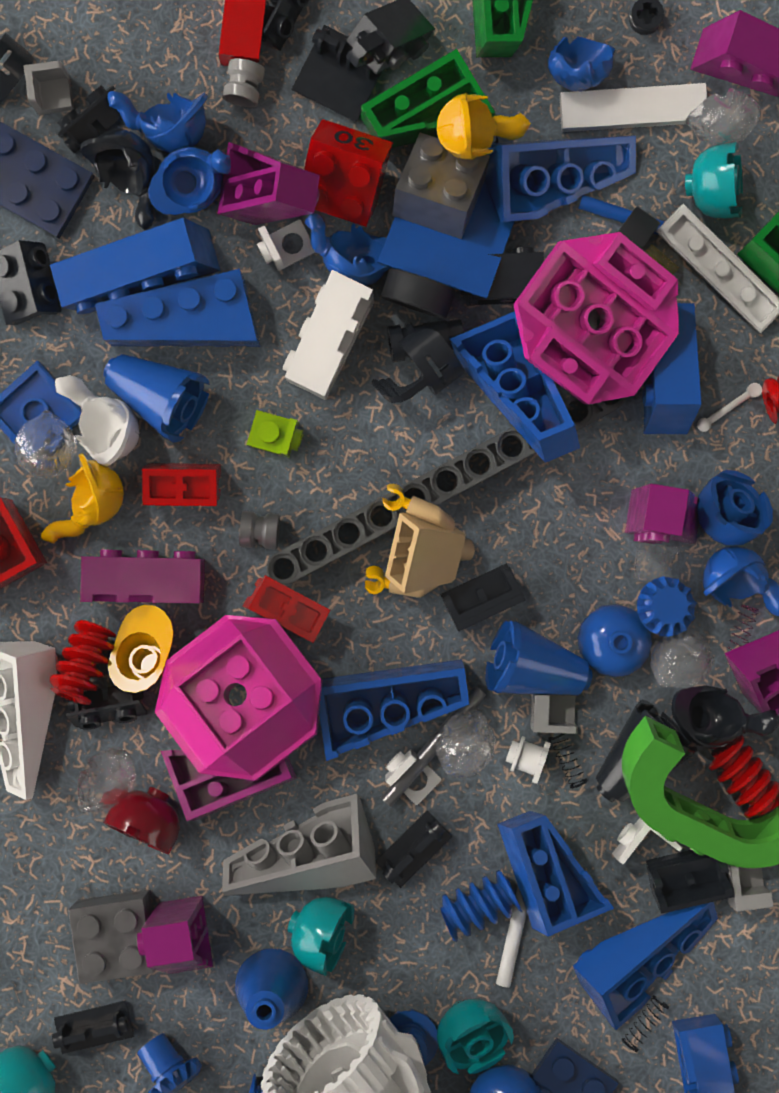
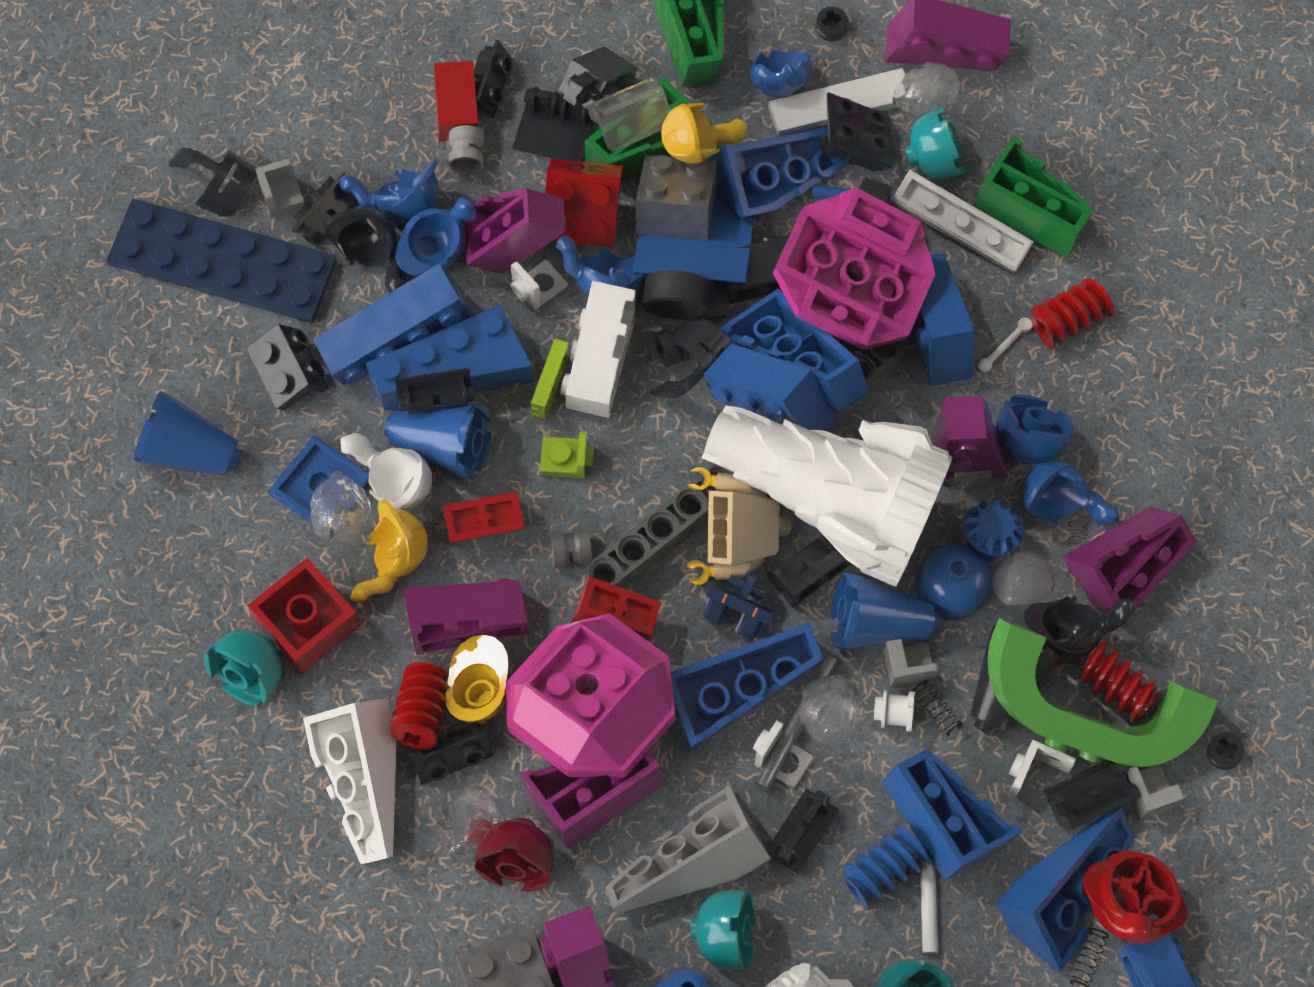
camera: 15 degrees left, 20 degrees down
none -> black hinge [395,368,475,415]
none -> lime tile [531,339,569,421]
none -> clear panel [586,78,671,151]
none -> white cone [702,406,952,587]
none -> dark blue hips [702,571,773,640]
none -> blue wedge [704,343,838,432]
none -> black hinge [817,92,892,172]
none -> red piece [1083,851,1188,944]

